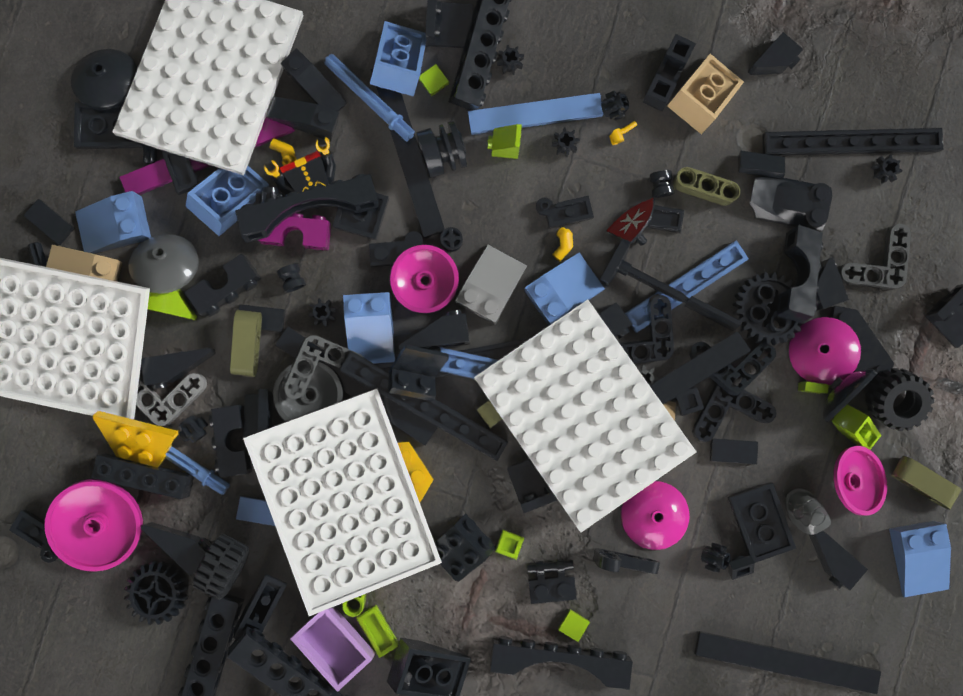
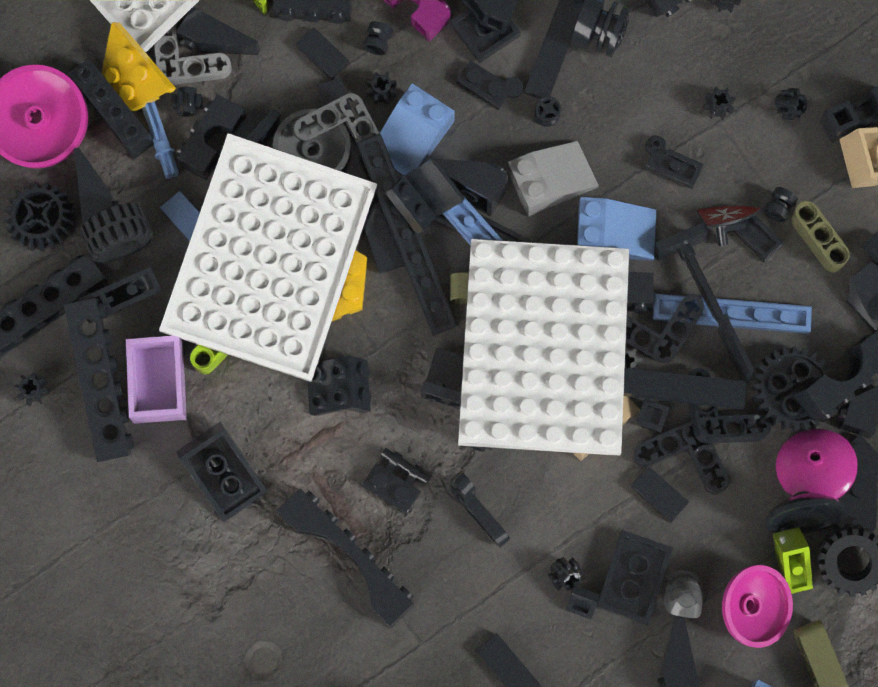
camera: 40 degrees right, 10 degrees down
olive beam [230,310,262,377] -> none
lime tile [356,605,399,658] -> none
dark pink dish [390,245,459,313] -> none
medium blue tile [468,93,603,135] -> none
lime slope [488,124,522,159] -> none
lime tile [495,530,524,560] -> none
yellow arm [552,227,573,262] -> none
lime tile [558,609,590,642] -> none
yellow hand [609,121,637,145] -> none
dark pink dish [621,481,690,550] -> none
lime tile [798,382,829,394] -> none

